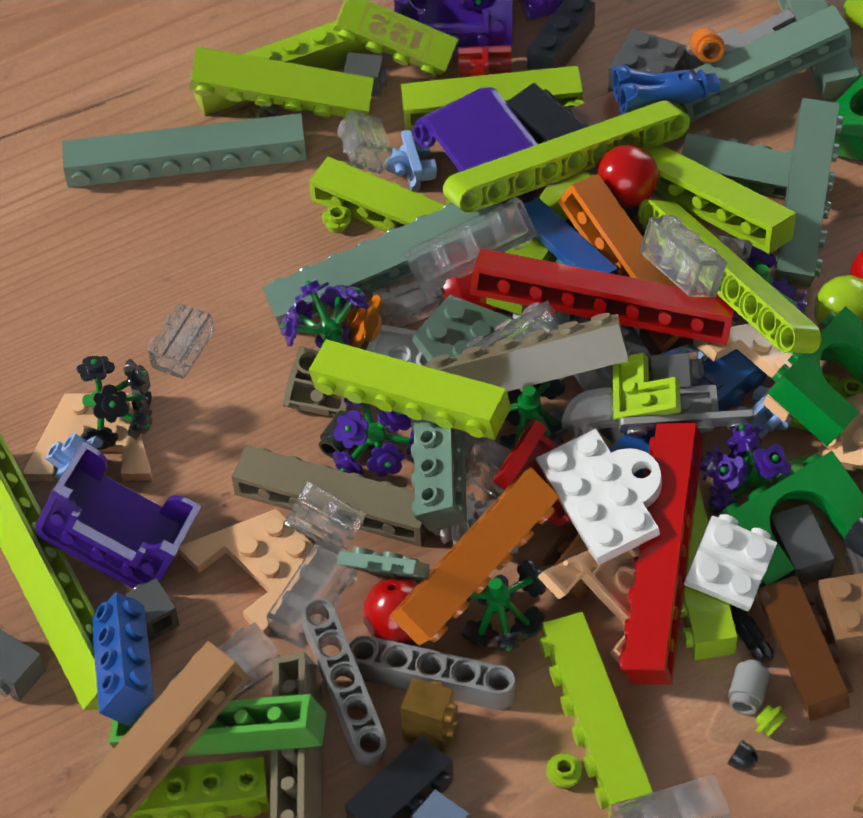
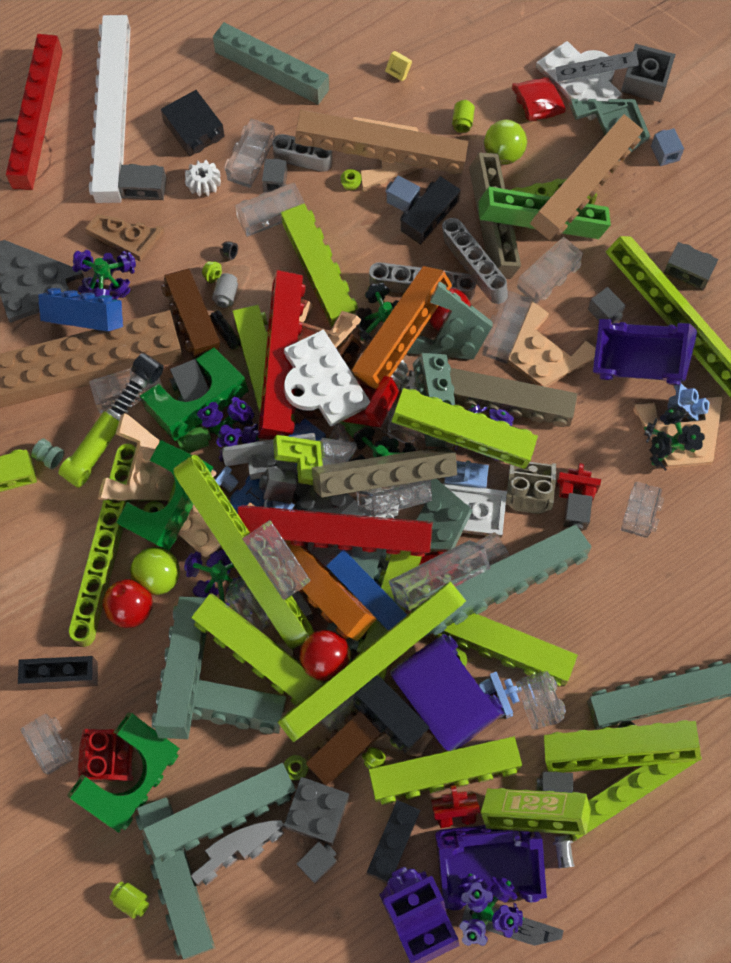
camera: 170 degrees right, 15 degrees up
blue brick [92,592,154,727] -> none
dark purple plant [280,280,370,349] -> none
clear brick [284,481,367,554] -> none
lime plate [322,205,352,233] -> none
orange plate [347,295,383,348] -> none
pearl gold brick [400,678,459,753] -> none
lime plate [546,753,582,789] -> none
blue piece [612,65,720,115] -> none
white plate [684,514,777,611] -> none
orange brick [690,28,725,64] -> none
none -> dark grey brick [297,842,337,884]
none -> red hips [556,463,601,502]
none -> dark grey brick [563,493,593,531]

